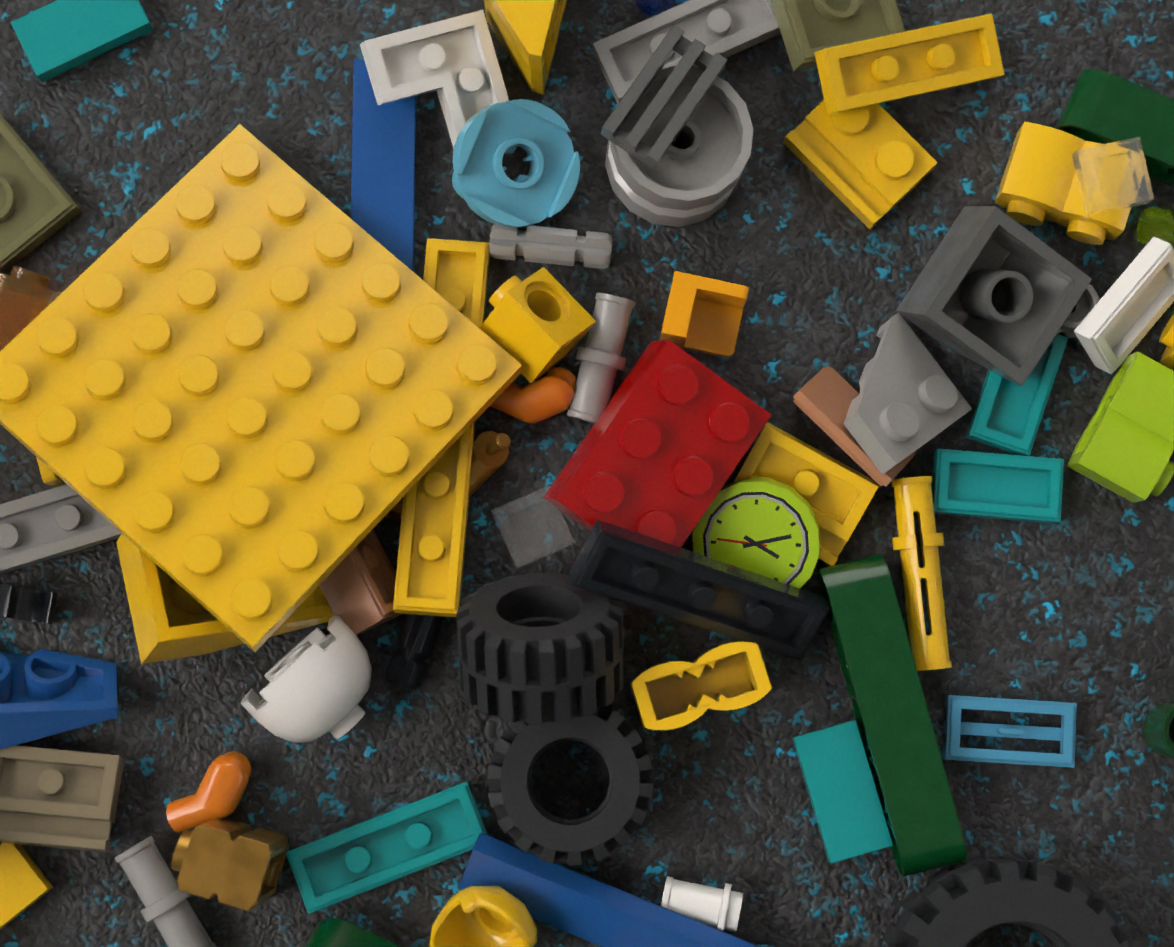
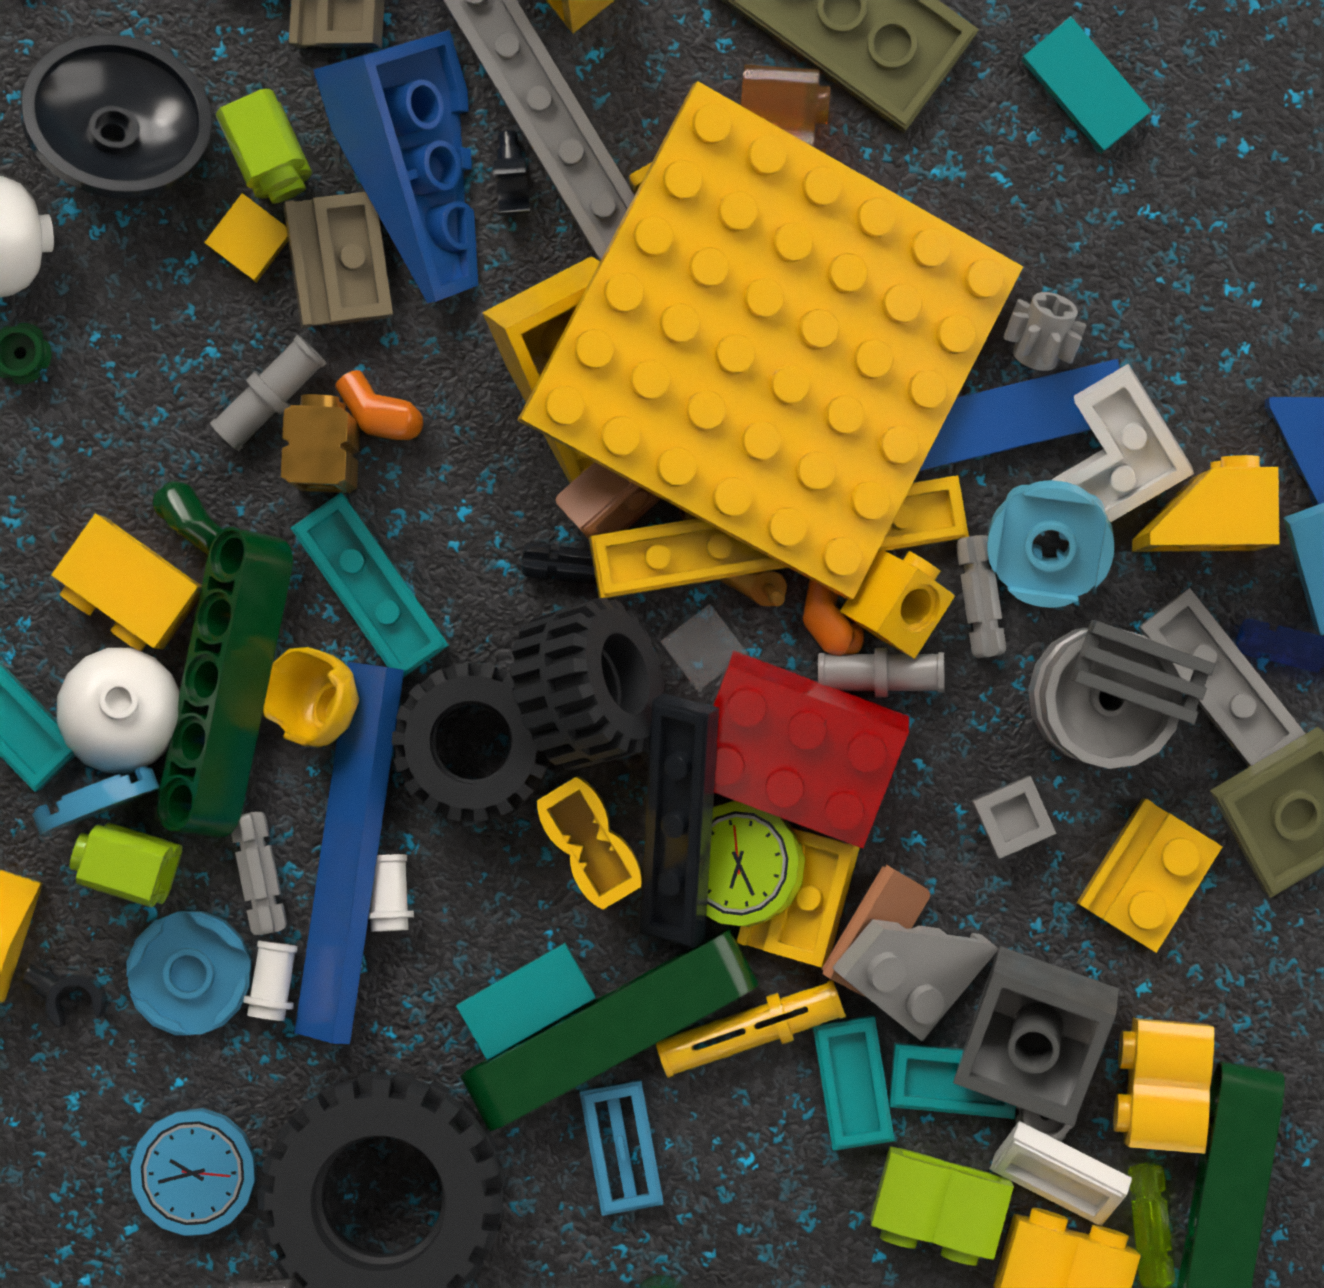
camera: 80 degrees right, 5 degrees up
white cylinder [240,615,372,742] -> none
light orange panel [660,271,749,358] -> none
yellow plate [814,13,1005,115] -> none
clear tile [1072,137,1154,216] -> none
none -> light grey plate [971,776,1056,859]
none -> light grey gear [1004,292,1086,371]

